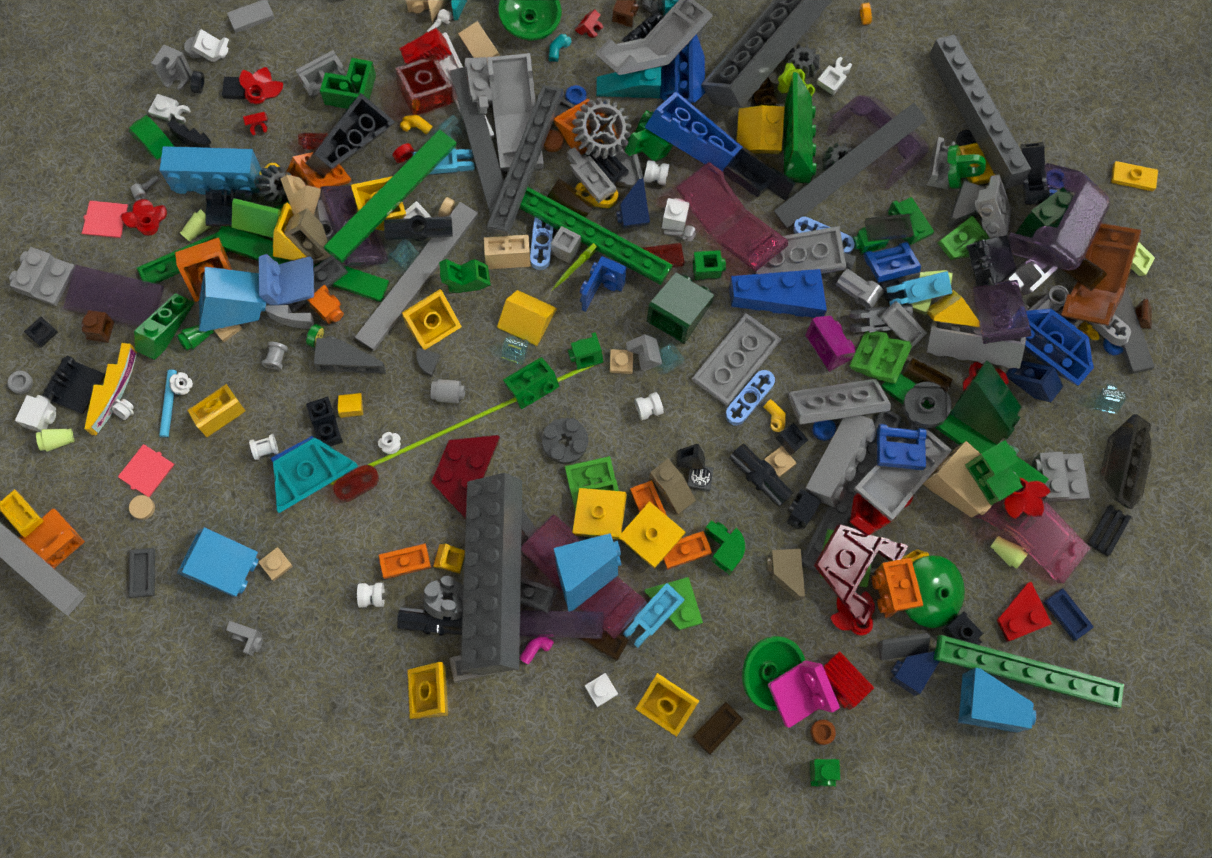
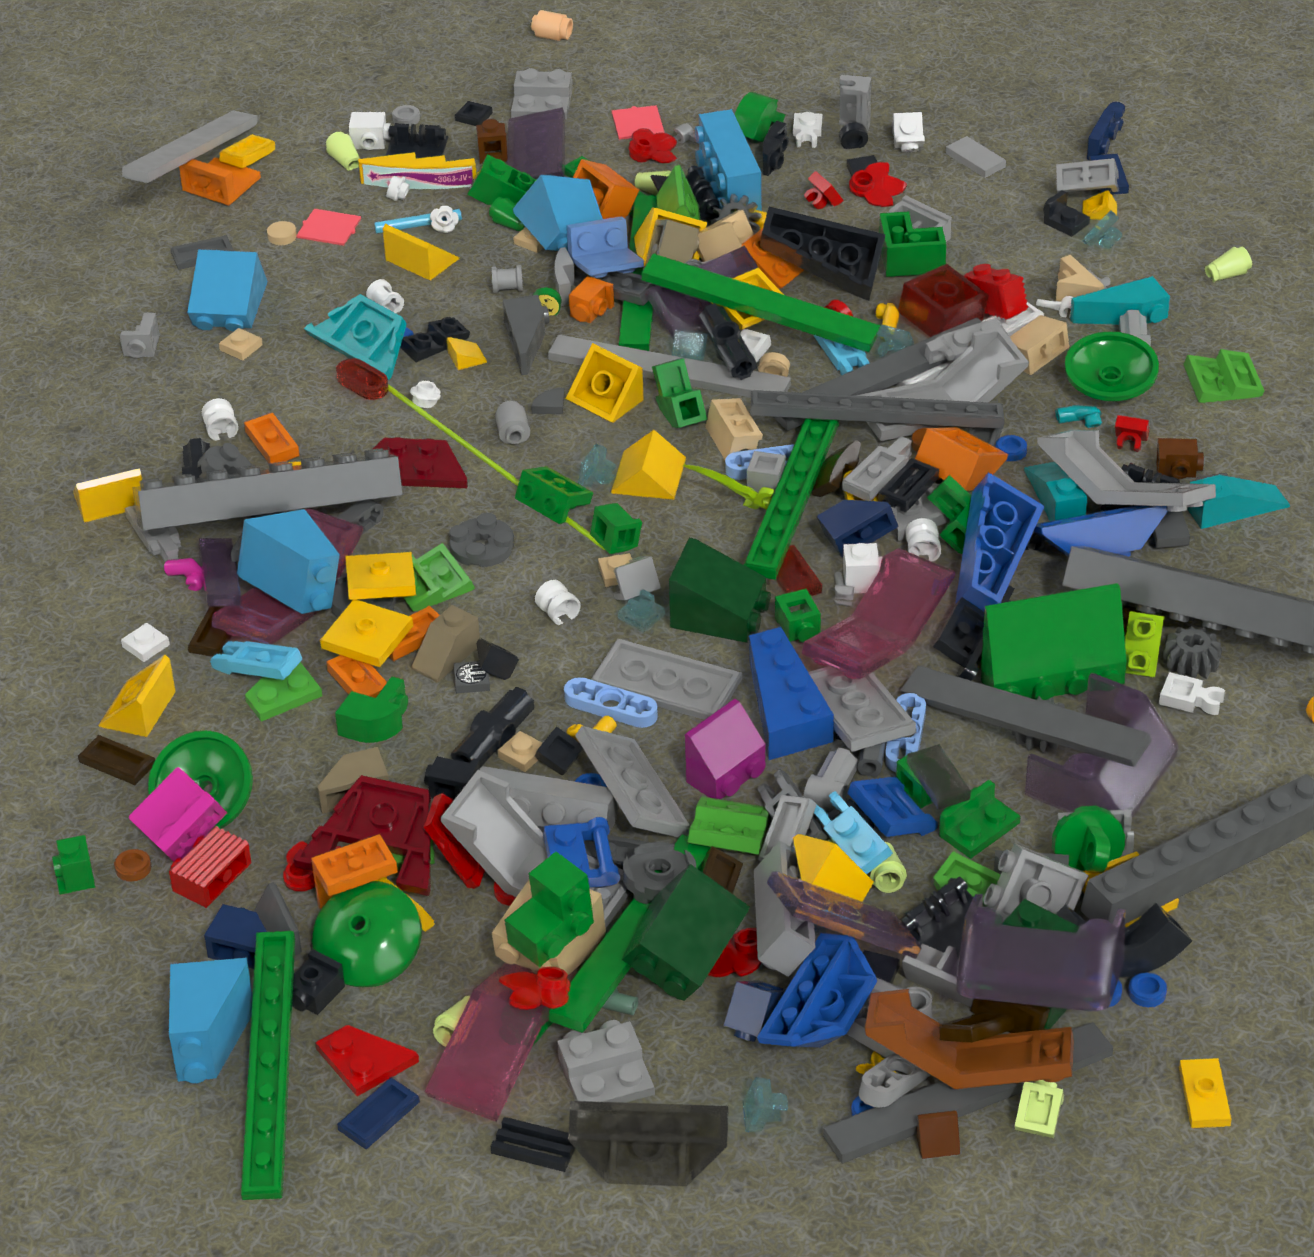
camera: 80 degrees right, 30 degrees down
light grey gear [572,98,631,159] -> none
blue bracket [580,256,626,312] -> none

